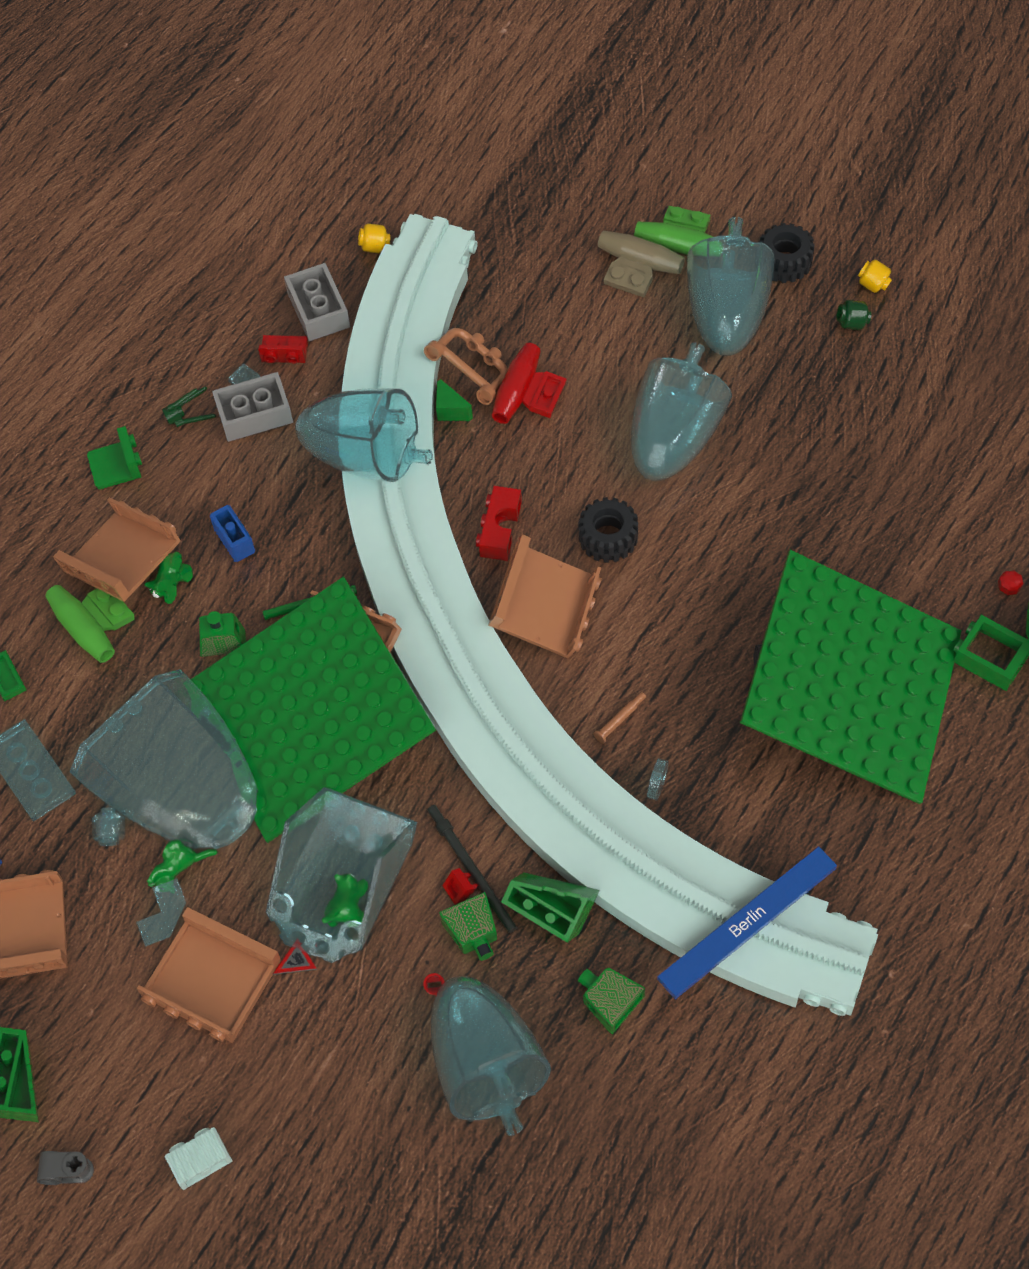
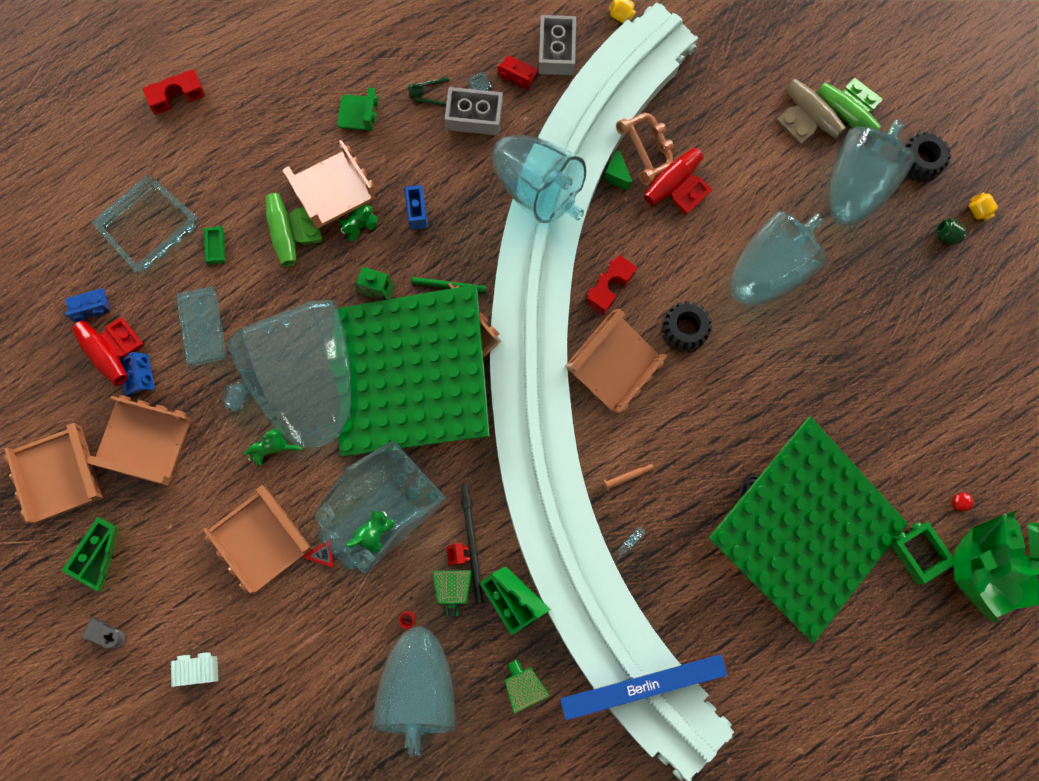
camera: 15 degrees right, 15 degrees up
clear light blue tile [136,878,186,947] -> none

